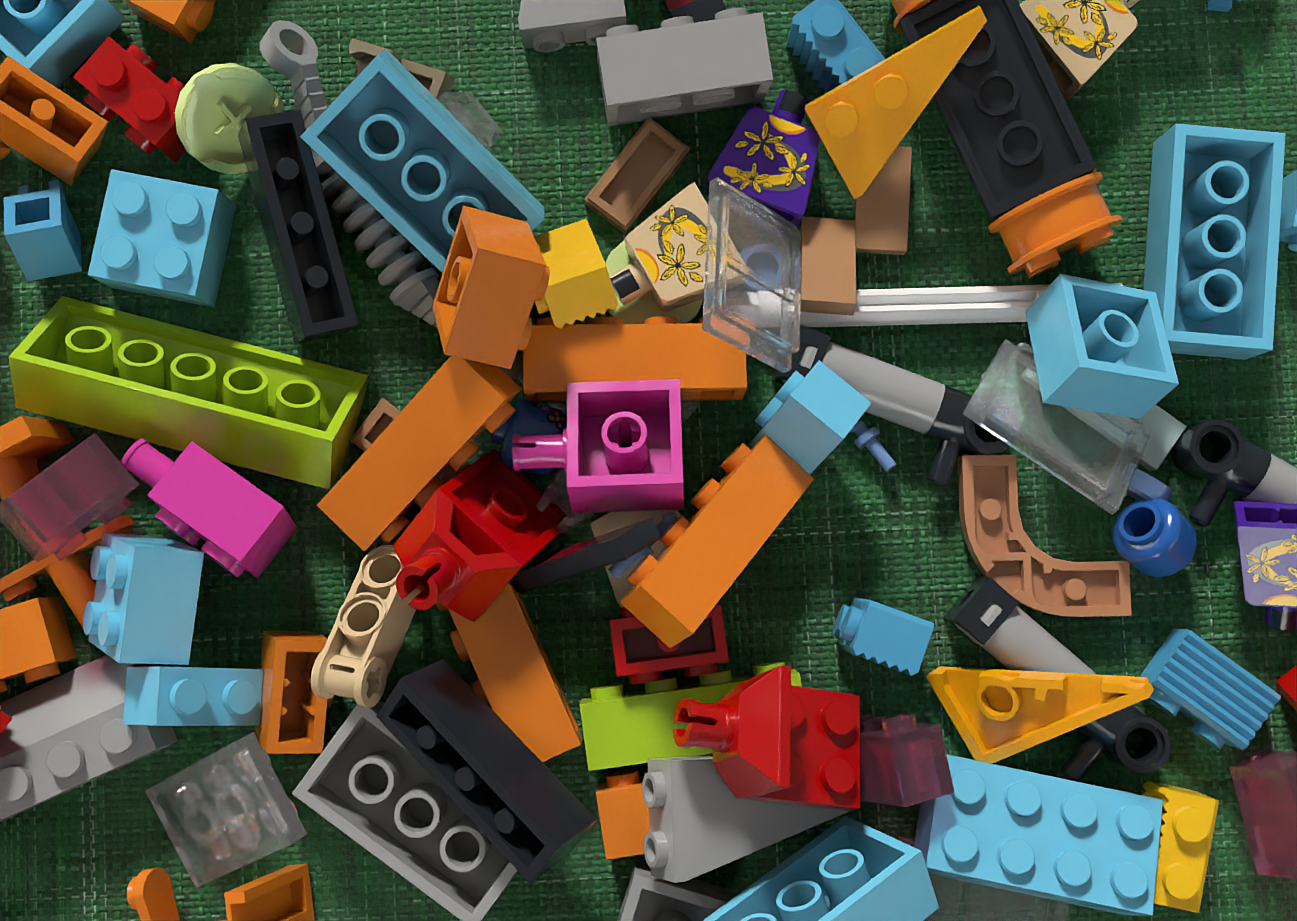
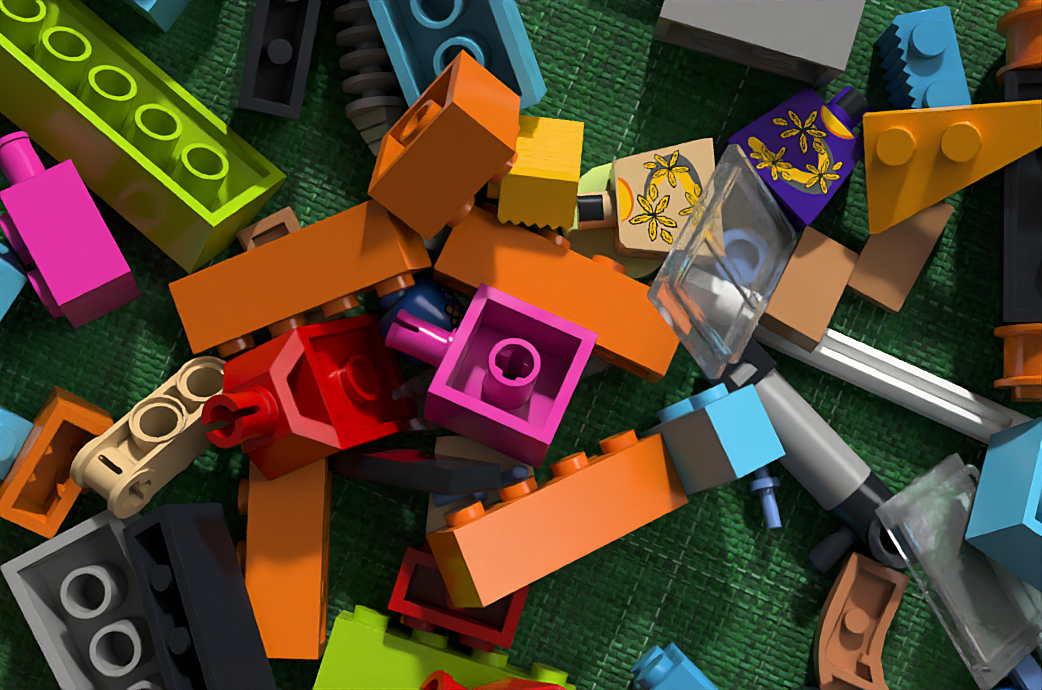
camera: 25 degrees right, 0 degrees up
medium nougat tile [584,117,691,235] -> none

